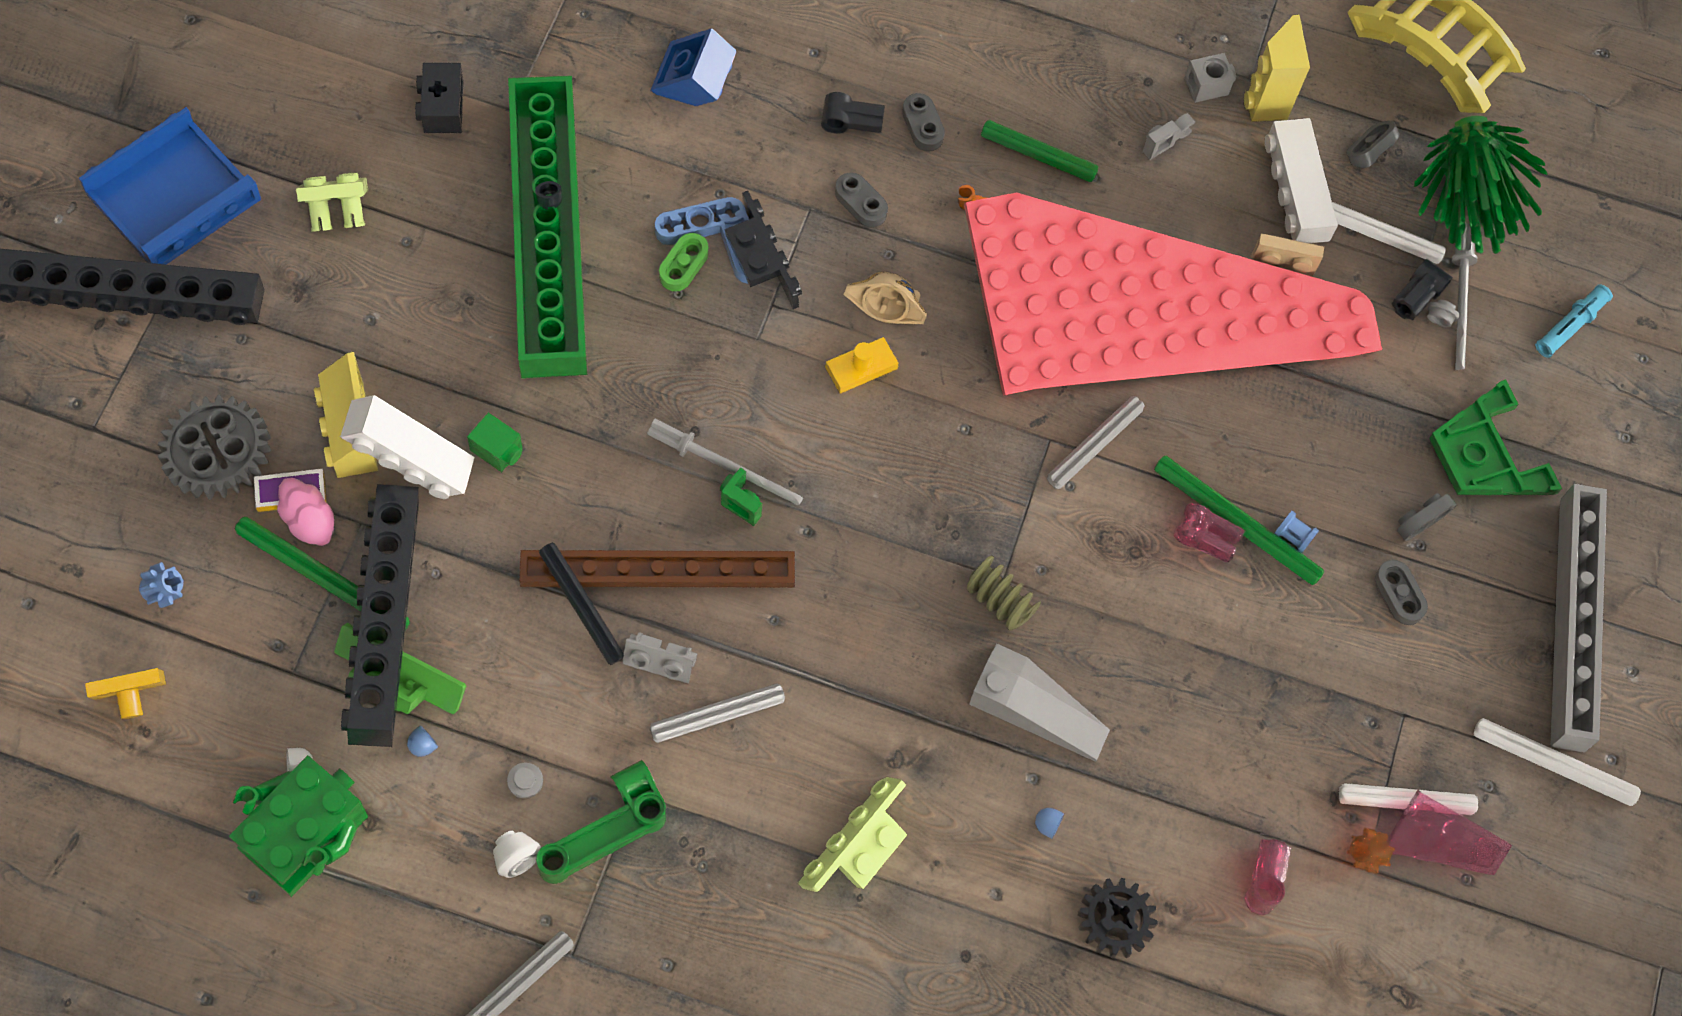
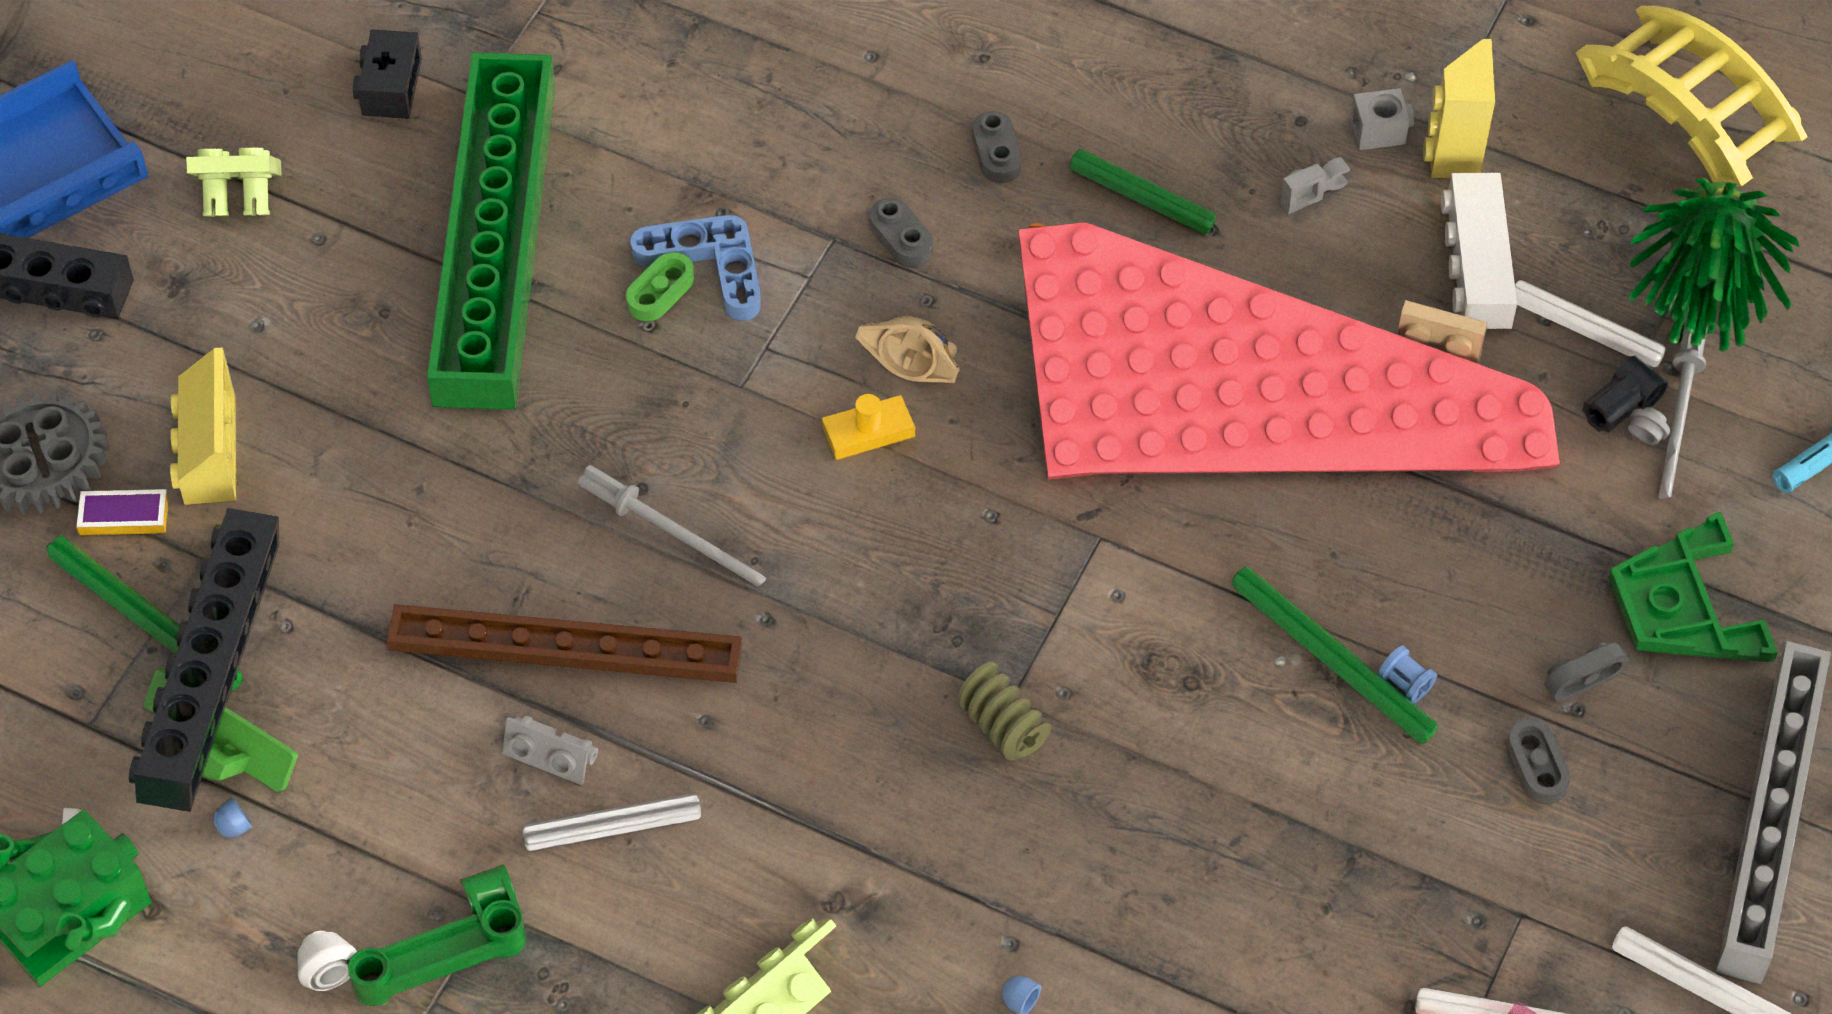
camera: 15 degrees right, 10 degrees down
bright pink arm [277,478,334,546] -> none
white brick [340,395,475,499] -> none
green brick [467,412,523,473] -> none
light grey plate [507,763,543,798] -> none
black hinge [535,181,562,210] -> none
black axle [539,542,624,665] -> none
blue slope [650,28,736,106] -> none
green bracket [720,467,762,526] -> none
black bracket [725,191,802,309] -> none
black piece [821,92,885,134] -> none
light grey wedge [969,644,1110,762] -> none
light grey axle [1047,396,1145,489] -> none
clear pink piece [1174,503,1245,562] -> none
dark grey plate [1346,121,1400,168] -> none

